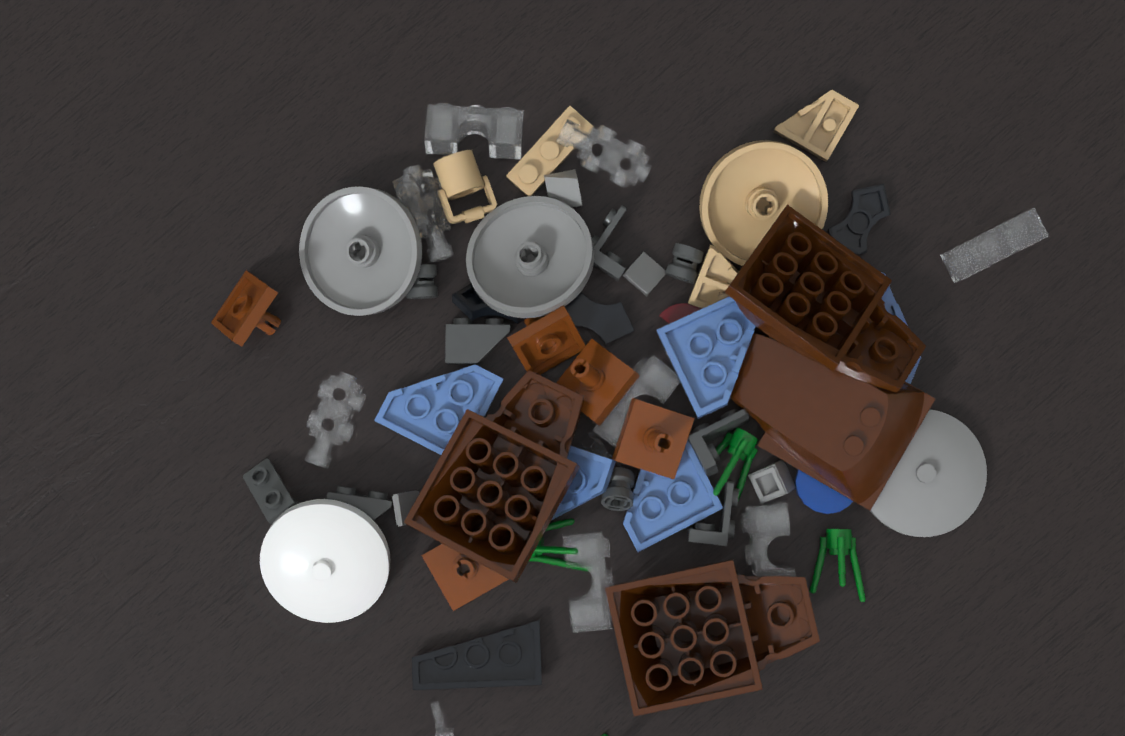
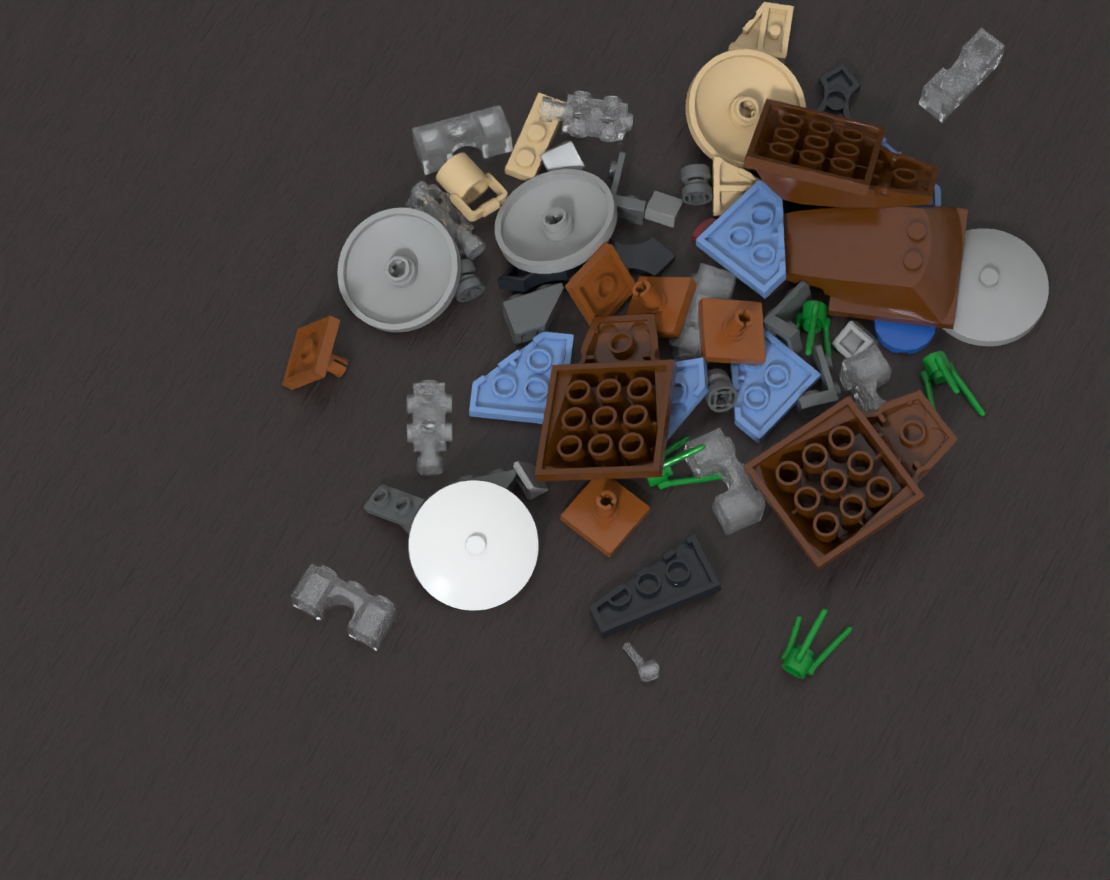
camera: 25 degrees left, 20 degrees down
none -> clear arch [291,563,397,651]

